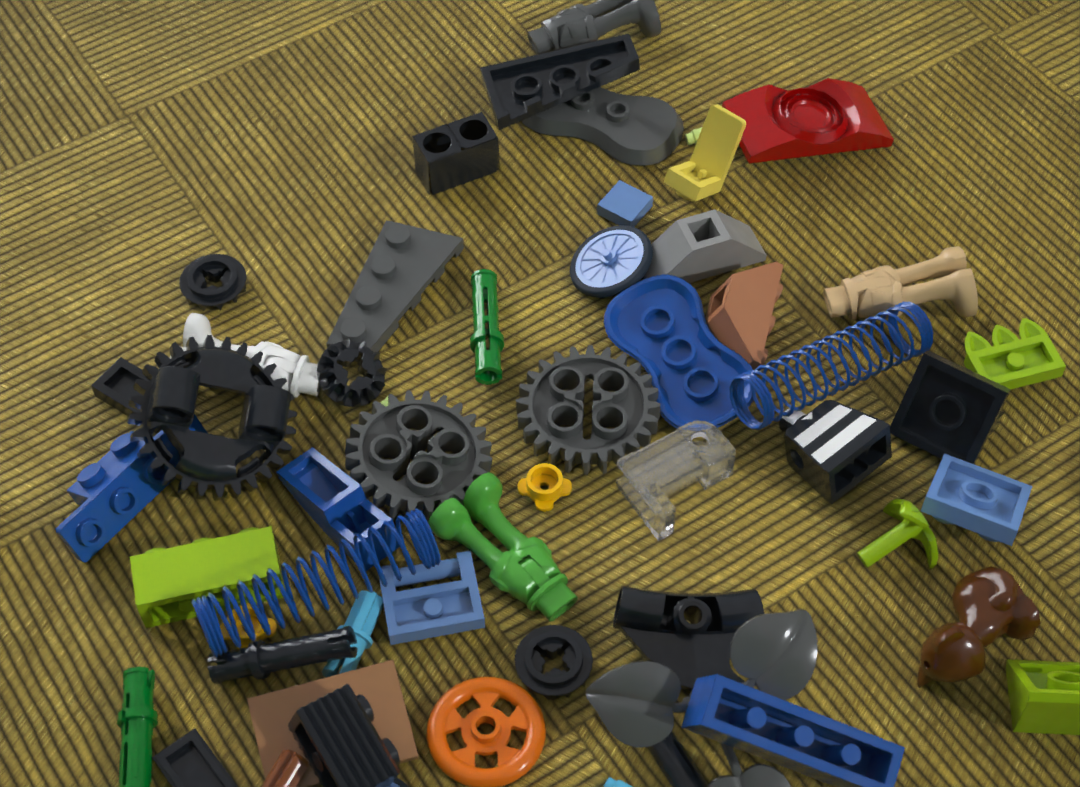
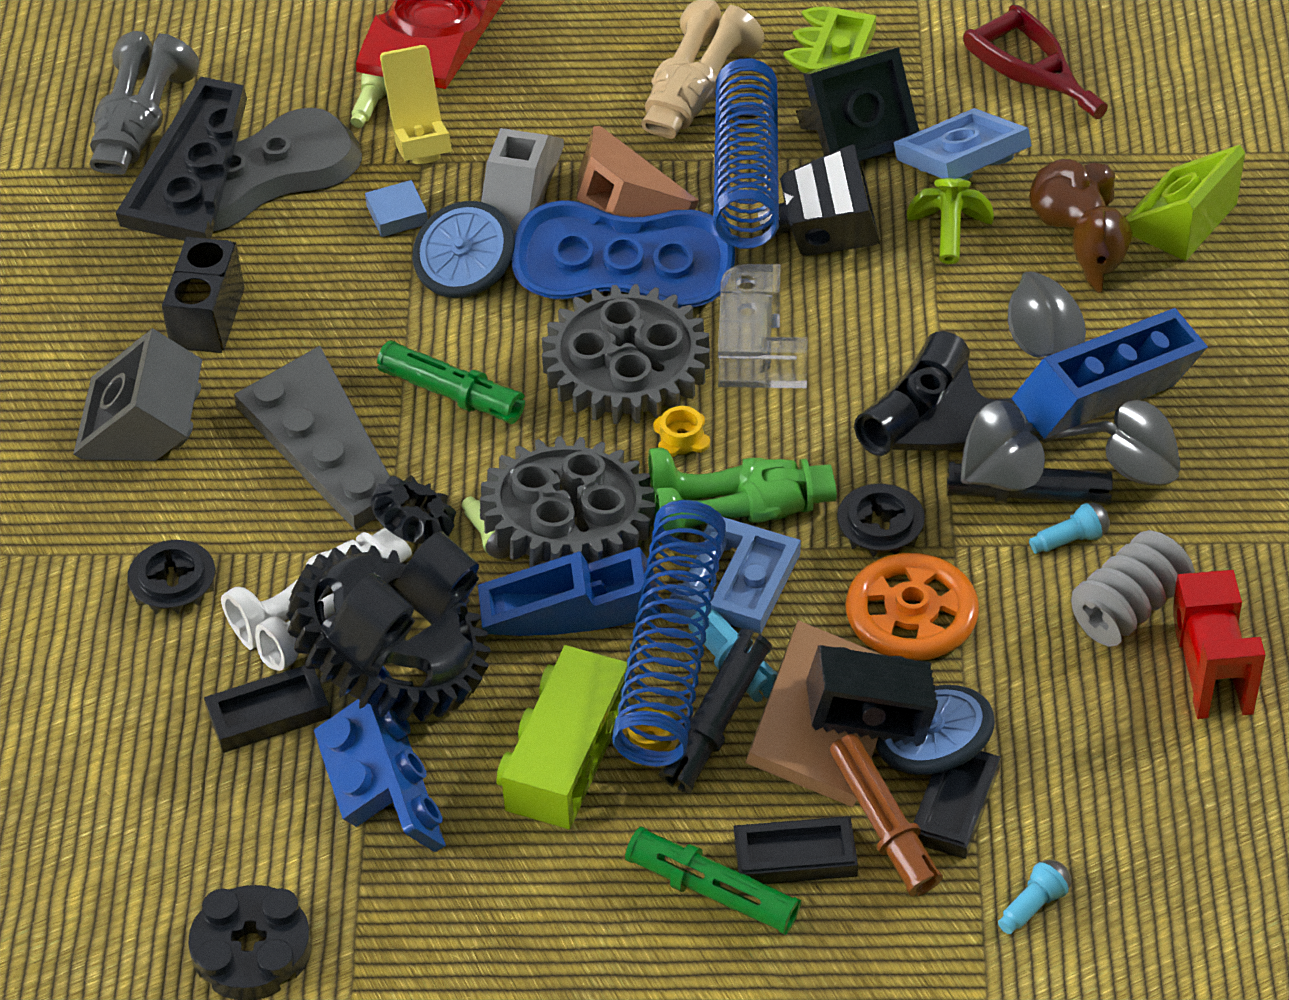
camera: 55 degrees left, 5 degrees down
none -> dark grey slope [73,328,203,461]

